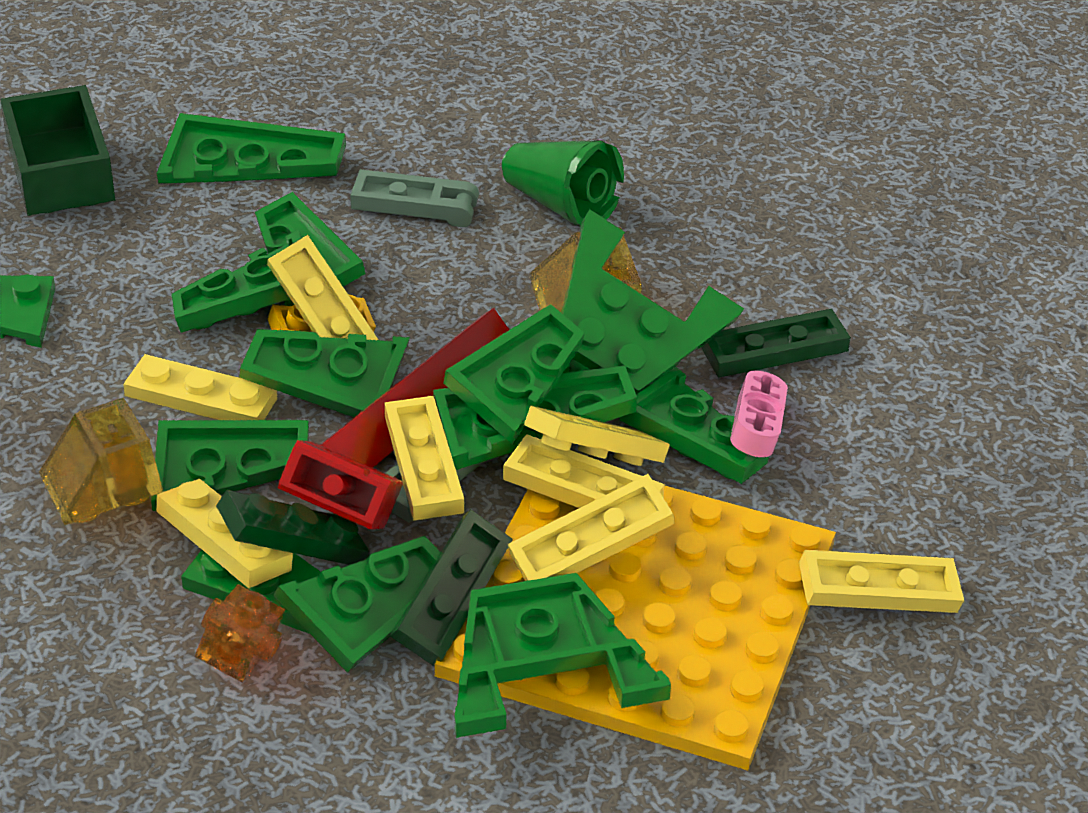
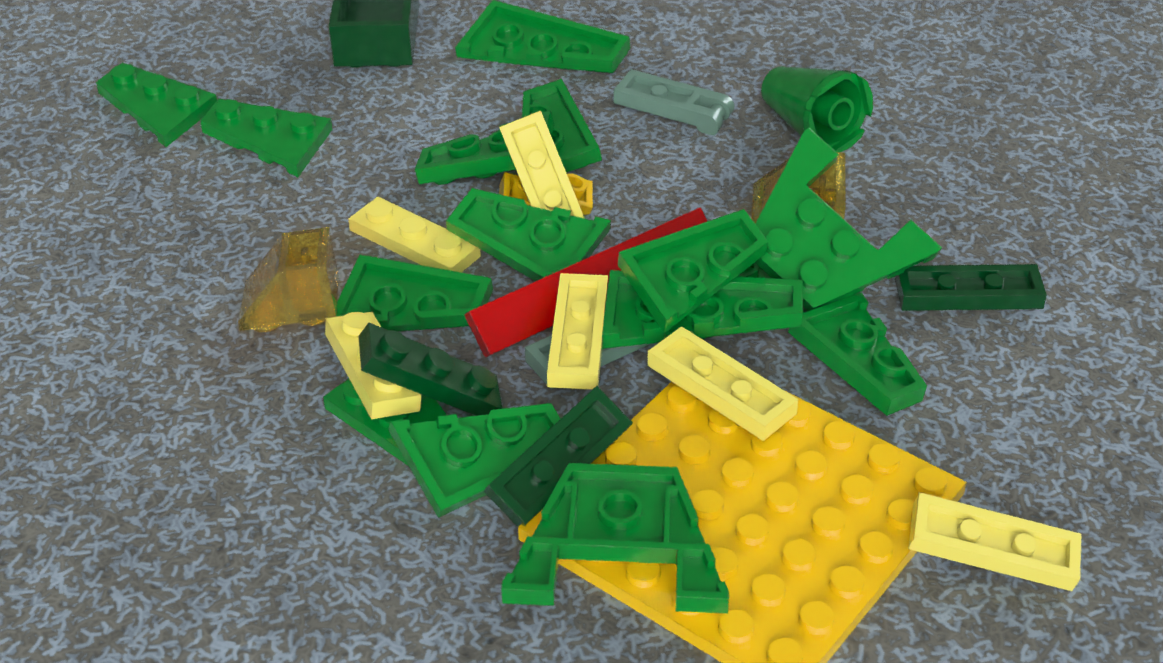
camera: 20 degrees right, 0 degrees up
clear orange brick [194,584,286,683] -> none
red brick [278,440,403,530] -> none
light yellow plate [508,474,675,581] -> none
light yellow plate [524,406,670,466] -> none
bright pink beam [730,371,788,457] -> none

